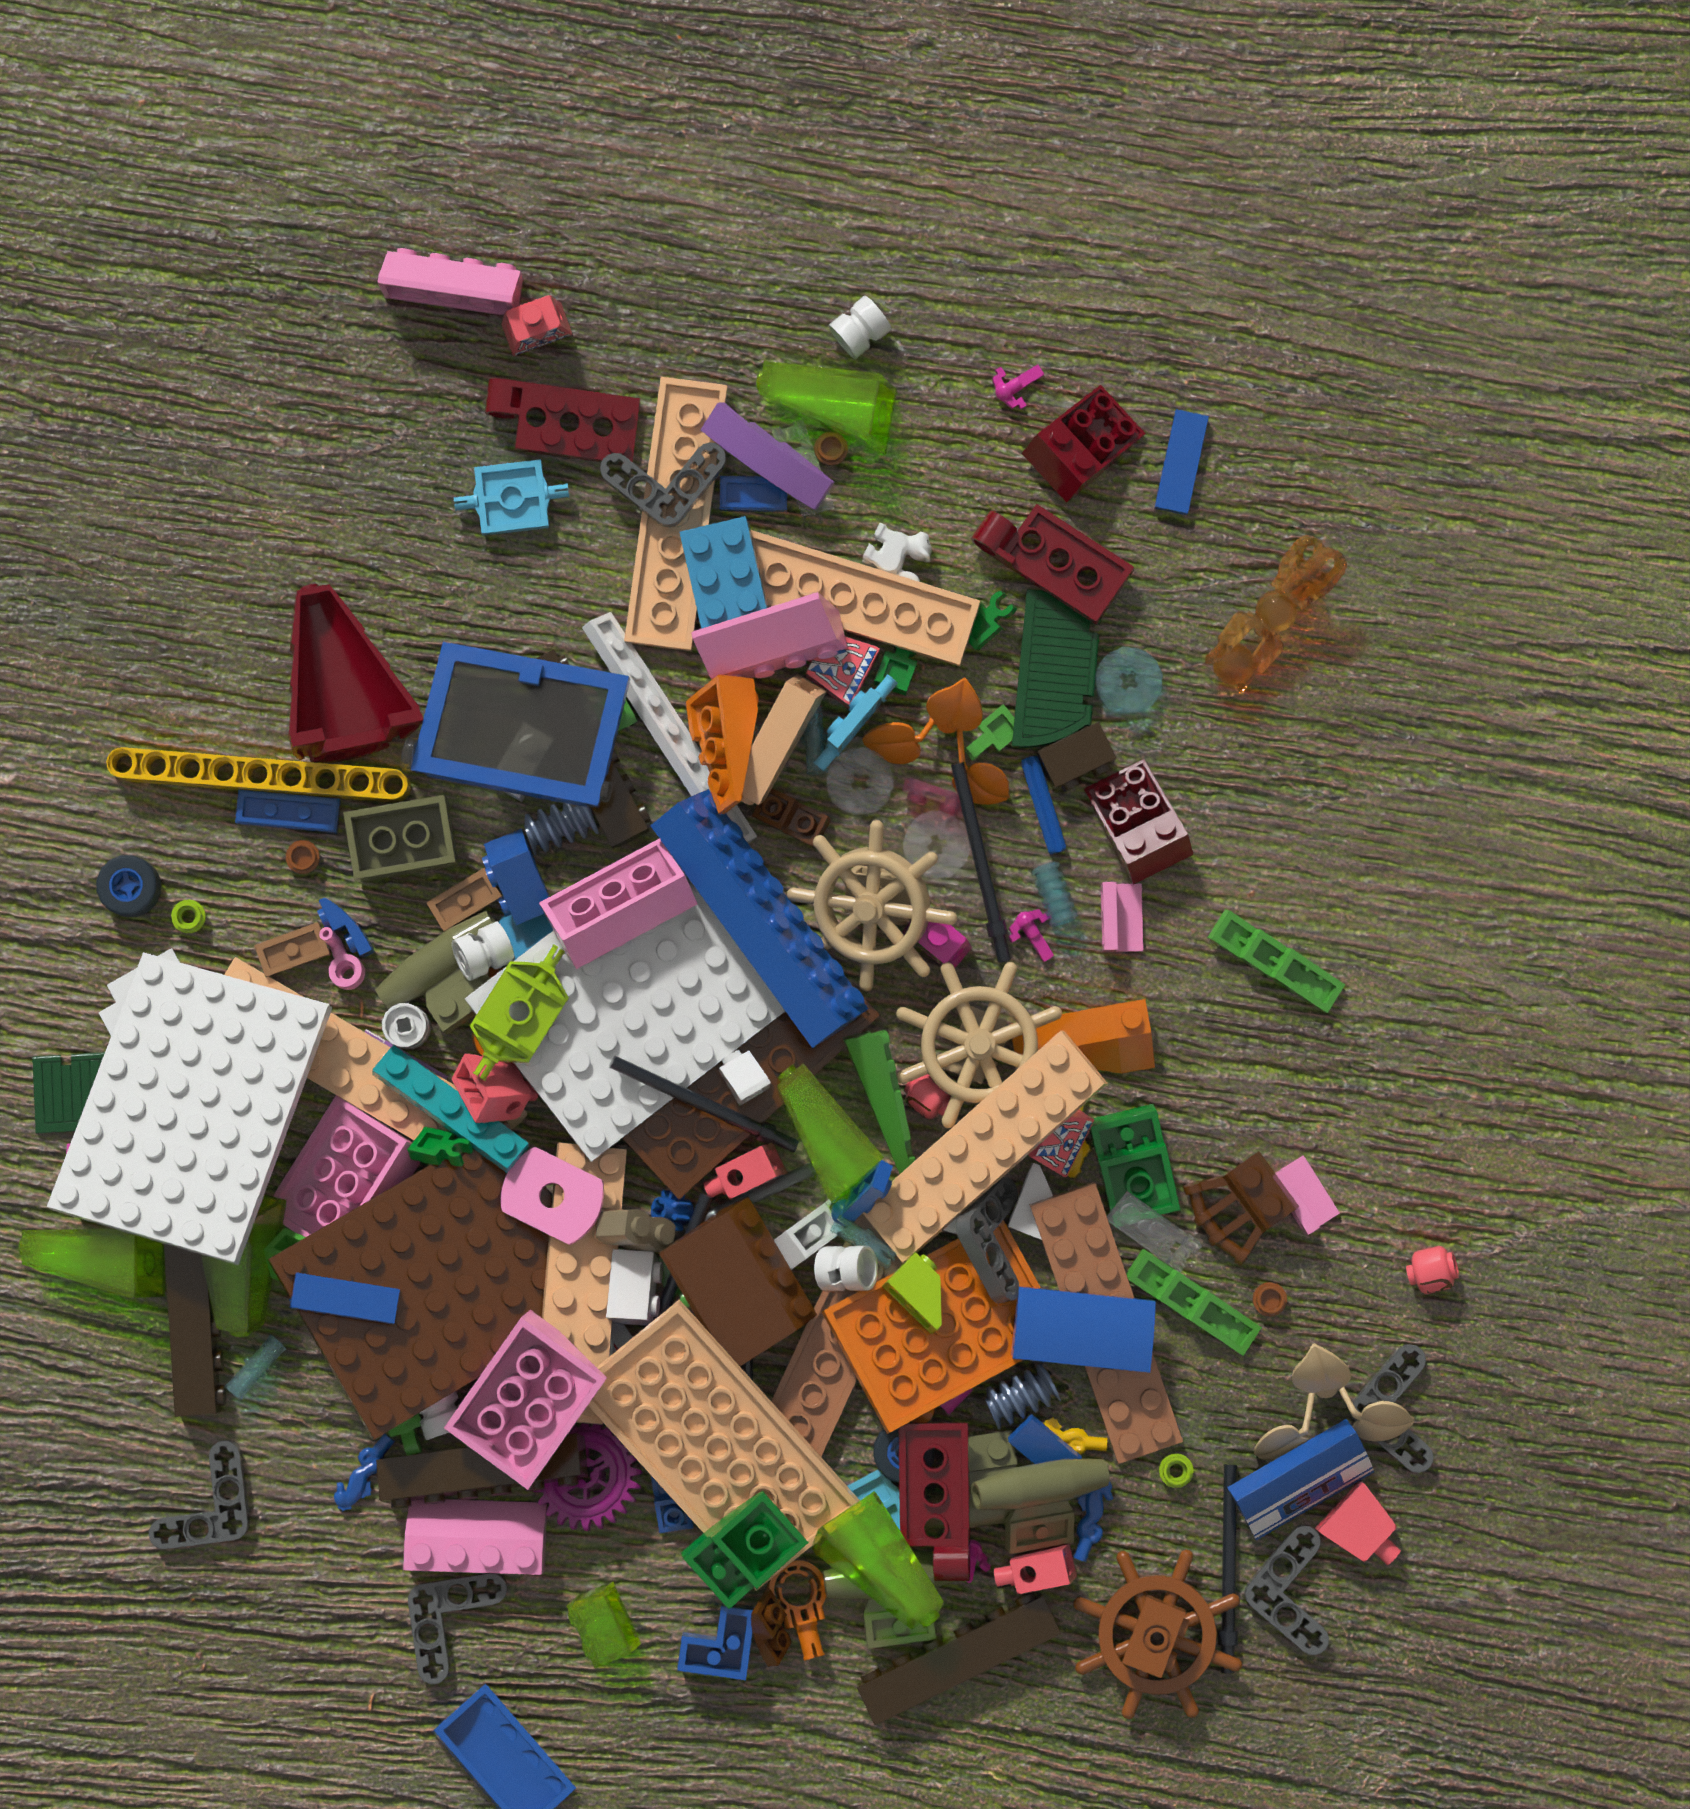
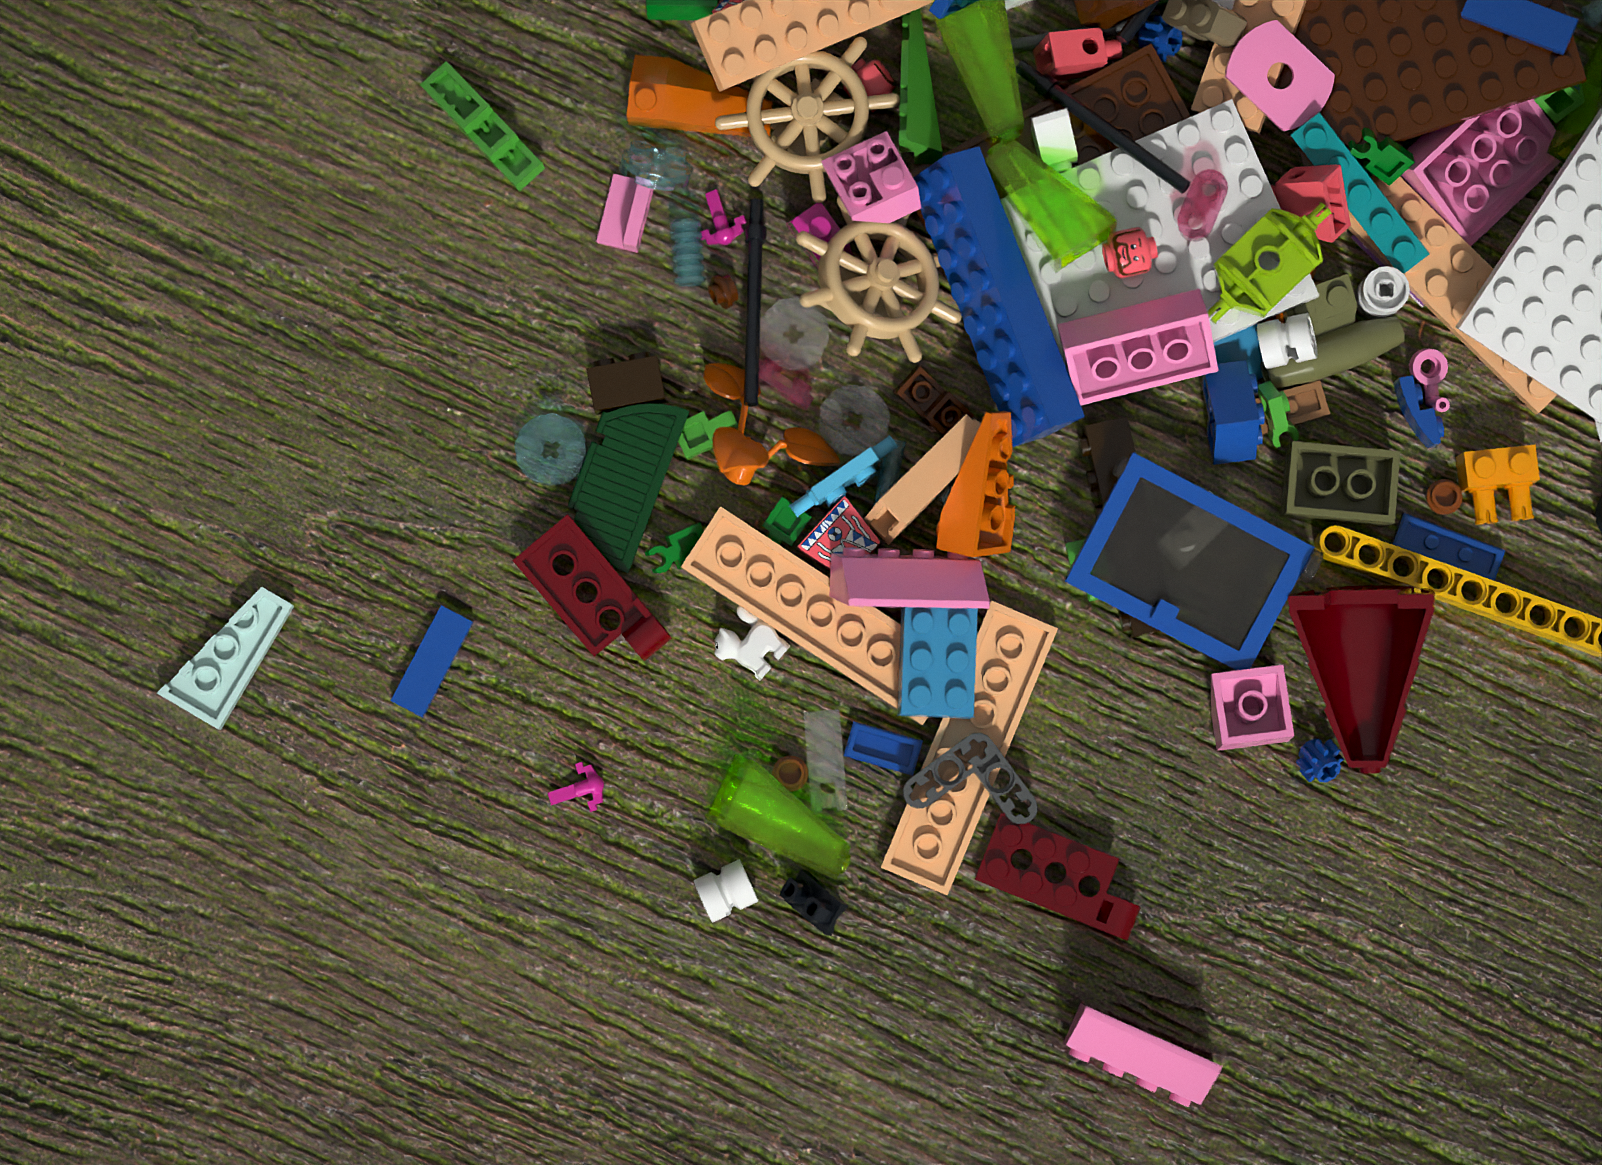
camera: 165 degrees left, 0 degrees up
lime plate [171,899,206,934] -> none
medium nougat plate [254,922,331,977] -> none
medium azure plate [454,459,569,536] -> none
coral torso [501,295,573,357] -> none
sand blue piece [524,803,599,856] -> none
white plate [582,612,757,843] -> none
medium lavender slope [701,402,834,510] -> none
dark red slope [1021,385,1146,503] -> none
blue axle [1021,756,1066,854] -> none
dark red slope [1084,759,1194,885] -> none
clear orange piece [1204,535,1347,692] -> none
none -> light aqua wing [157,587,294,730]
none -> clear light blue plate [619,140,692,191]
none -> reddish brown plate [708,274,739,309]
none -> black hips [780,869,849,936]
none -> bright pink slope [821,131,921,223]
none -> clear neon green slope [985,139,1117,273]
none -> coral head [1102,227,1158,278]
none -> clear pink plate [1177,169,1228,241]
none -> bright pink slope [1211,665,1294,751]
none -> bright green plate [1258,381,1299,448]
none -> blue gear [1296,739,1344,783]
none -> light orange brick [1455,444,1540,525]

